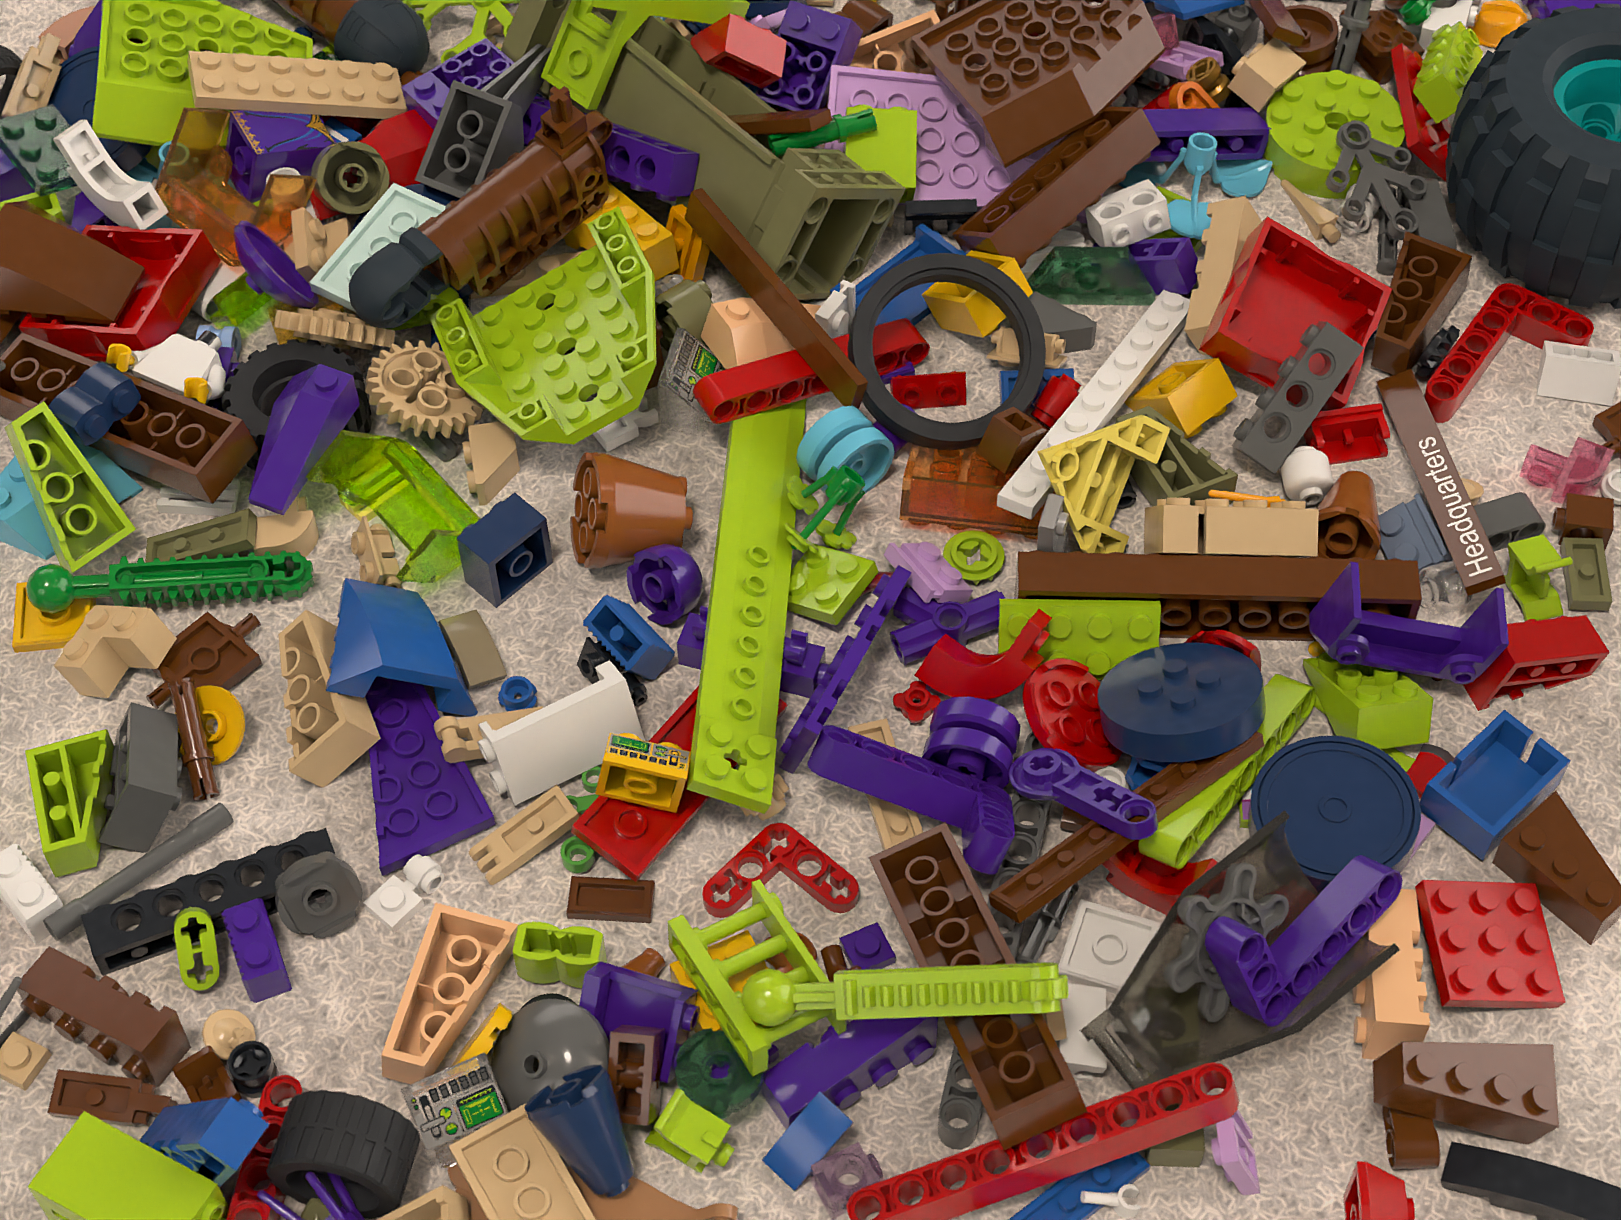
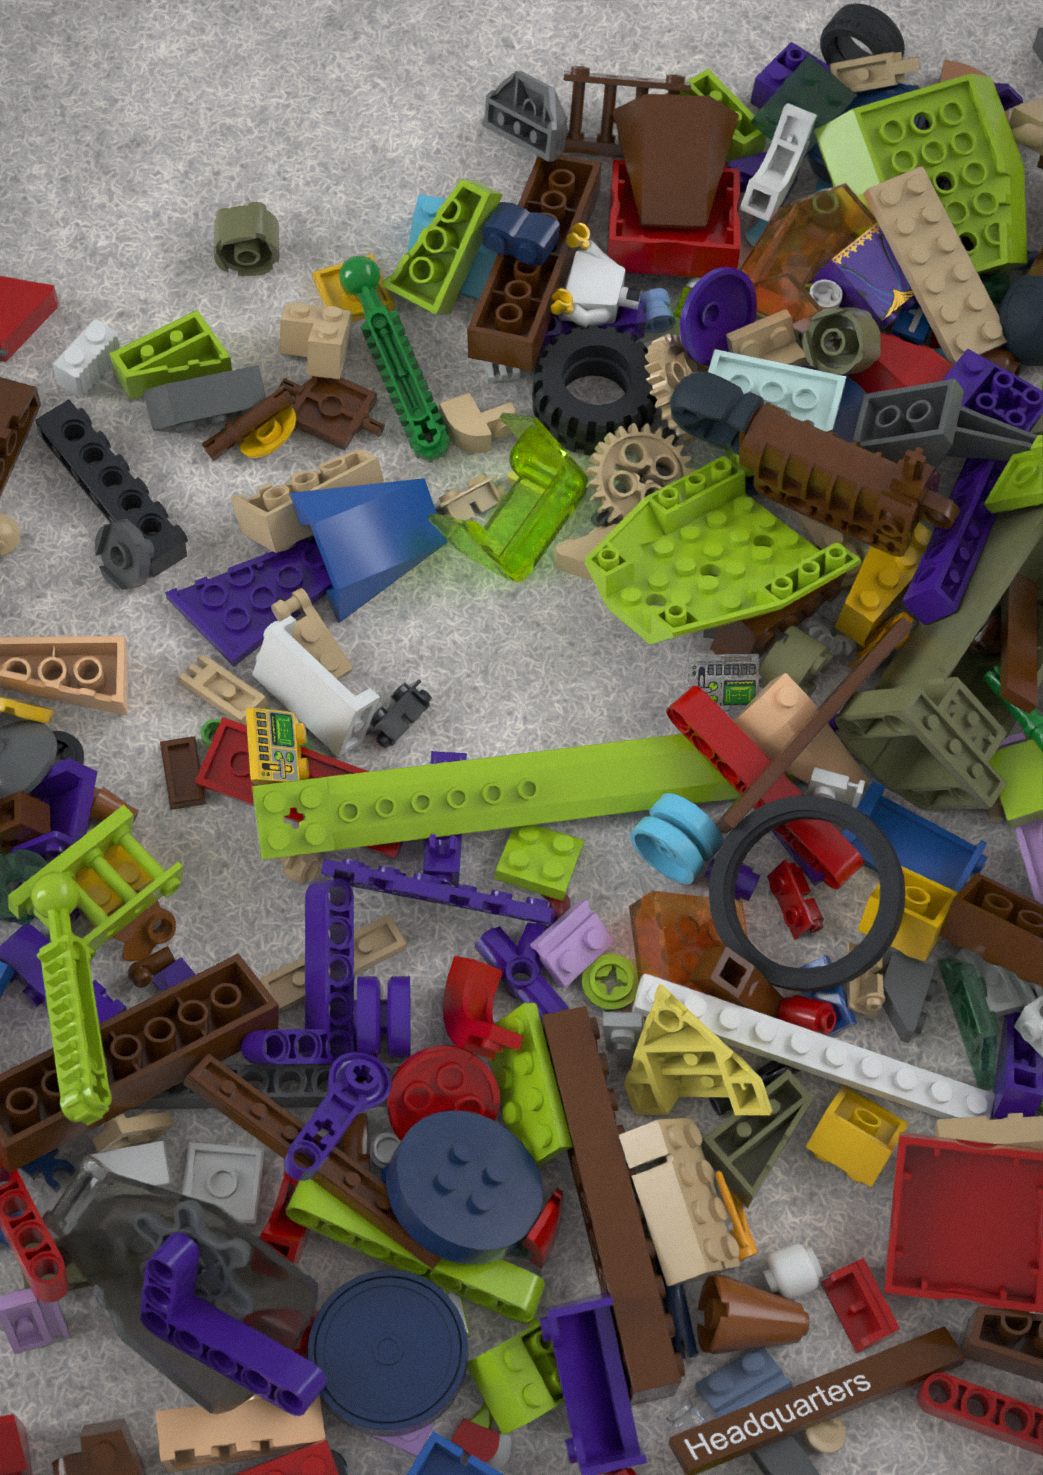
camera: 70 degrees right, 10 degrees up
dark grey piece [43,802,233,941] -> none
olive plate [145,508,257,562] -> none
lime beam [174,907,220,990] -> none
dark purple brick [221,898,292,1003] -> none
dark purple wedge [248,364,360,516] -> none
white plate [363,854,445,933] -> none
dark tan slope [438,609,507,690] -> none
dark blue brick [456,492,553,608] -> none
blue plate [498,676,537,712] -> none
lime brick [512,921,607,988] -> none
dark orange cone [570,452,693,569] -> none
blue brick [583,595,675,680] -> none
white plate [593,396,659,452] -> none
dark purple cylinder [626,544,703,625] -> none
red beam [702,822,859,918] -> none
plant [784,465,865,554] -> none
red plate [893,681,941,723] -> none
black plate [904,199,977,238] -> none
dark grey piece [1016,882,1079,964] -> none
dark grey brick [1232,321,1364,474] -> none
black gear [1415,325,1460,377] -> none

